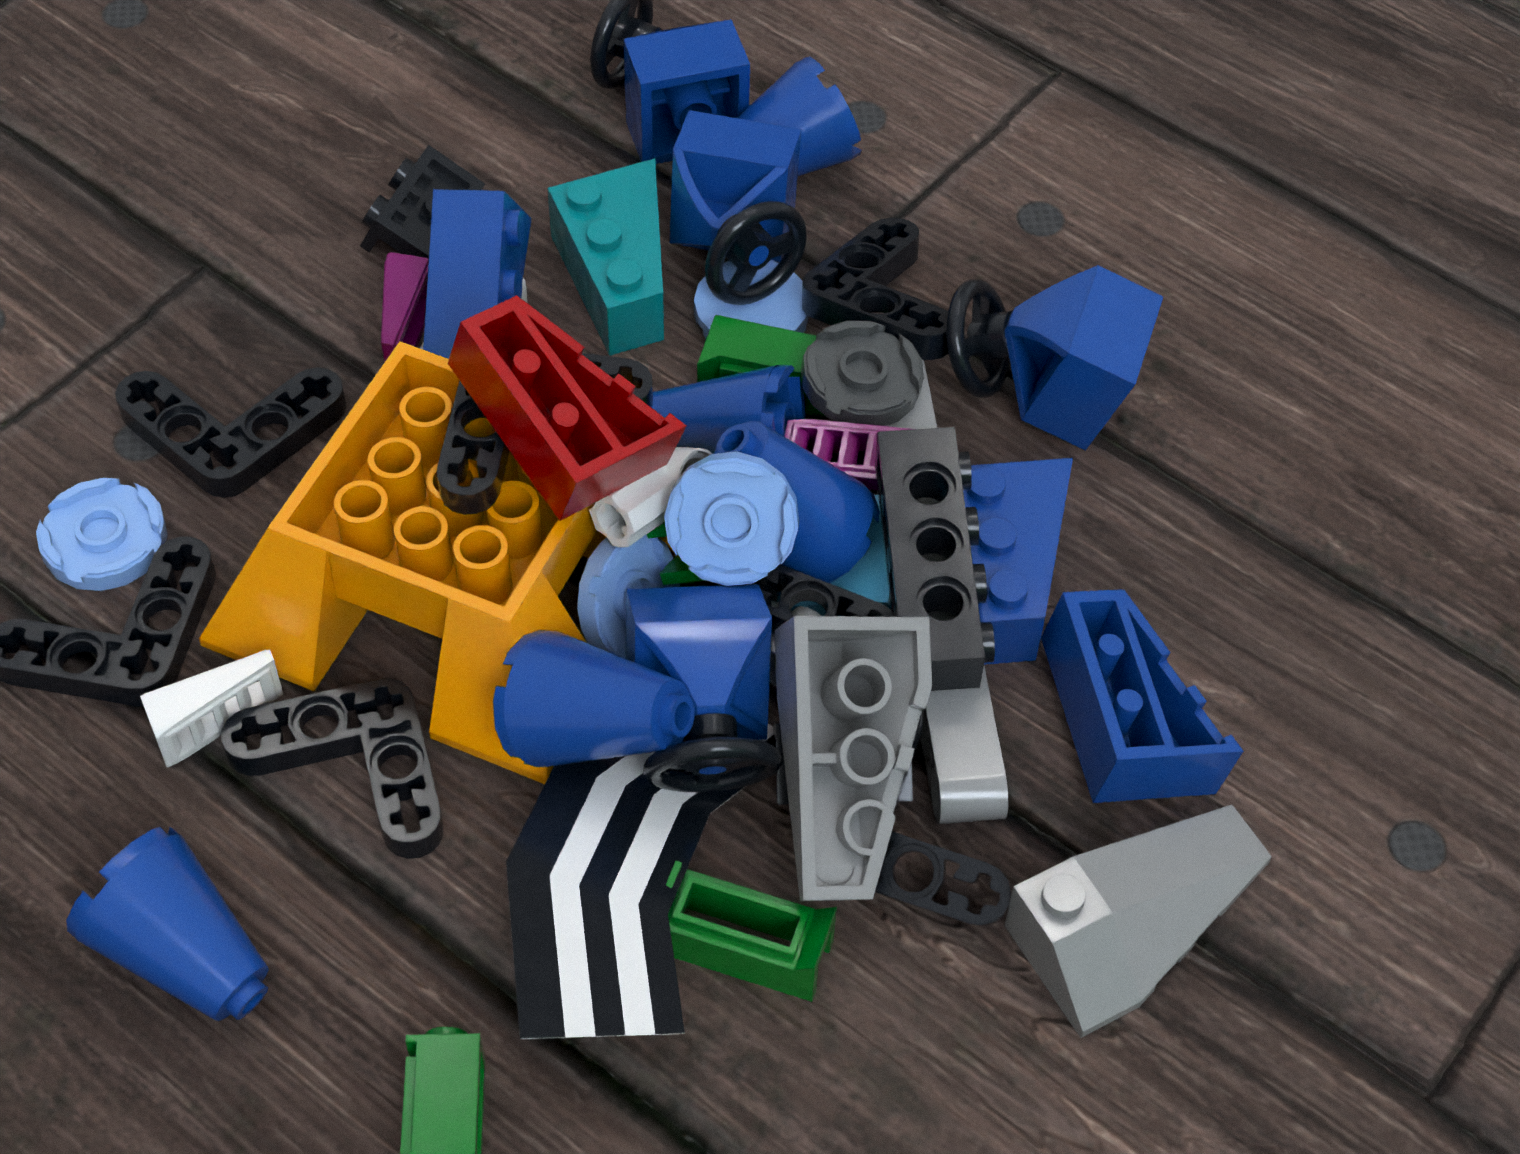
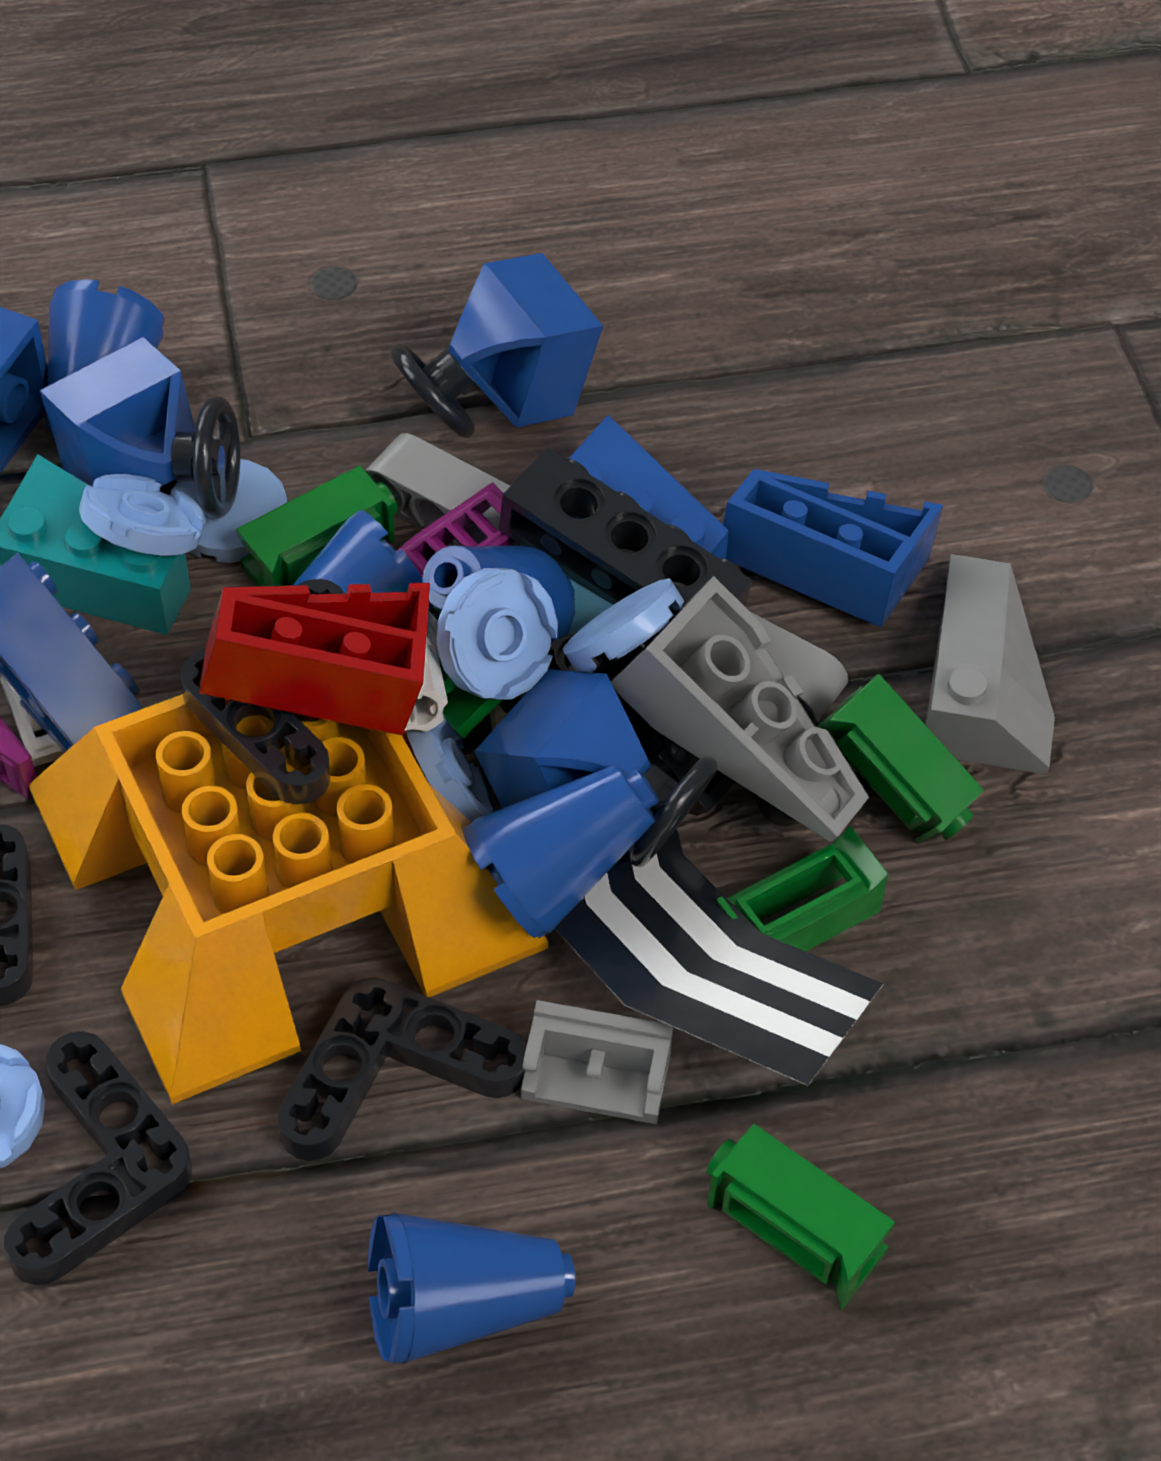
camera: 50 degrees left, 0 degrees up
white slope [140,649,284,767] -> none
dark grey tile [801,320,924,426] -> none
black beam [802,218,949,360] -> none
none -> light blue tile [79,474,206,556]
none -> light grey hinge [521,1000,673,1125]
none -> light blue tile [563,579,684,672]
none -> green window [817,674,984,844]

